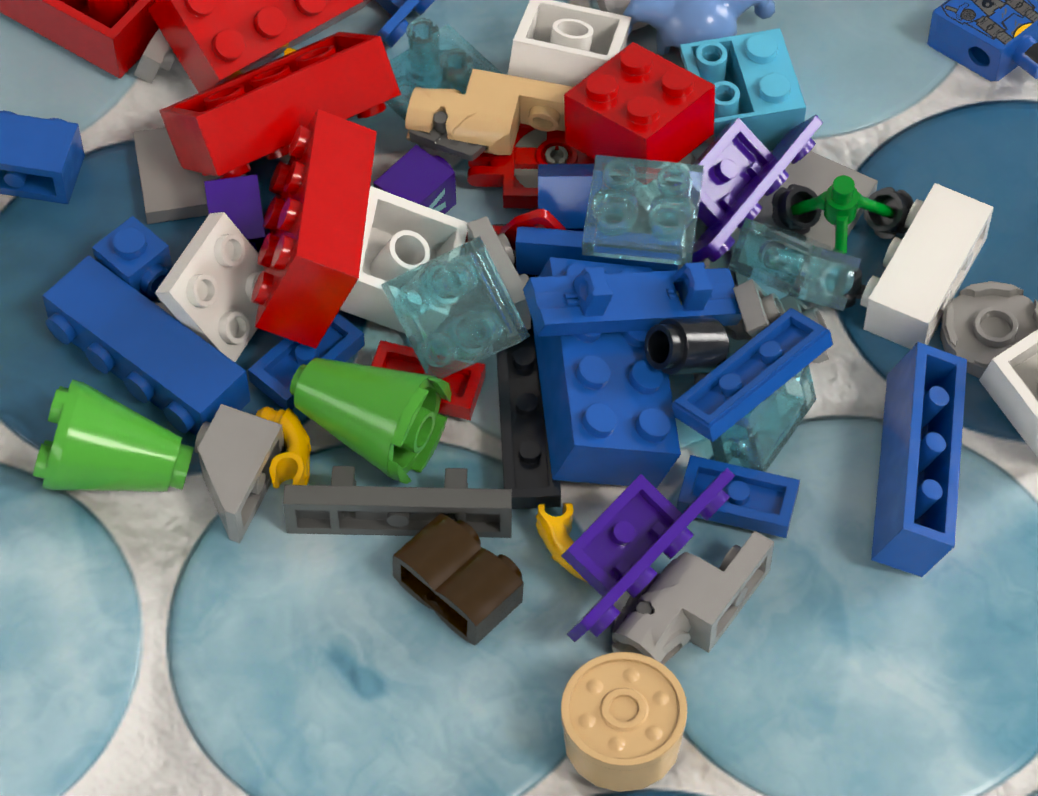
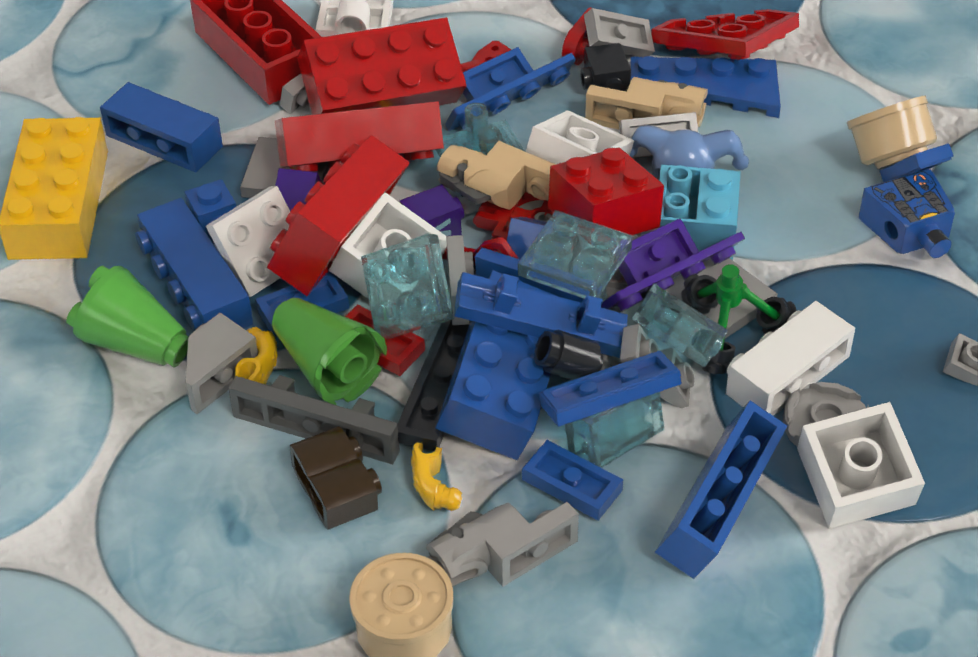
camera: 20 degrees right, 10 degrees down
dark purple bracket [561,468,735,642] -> none

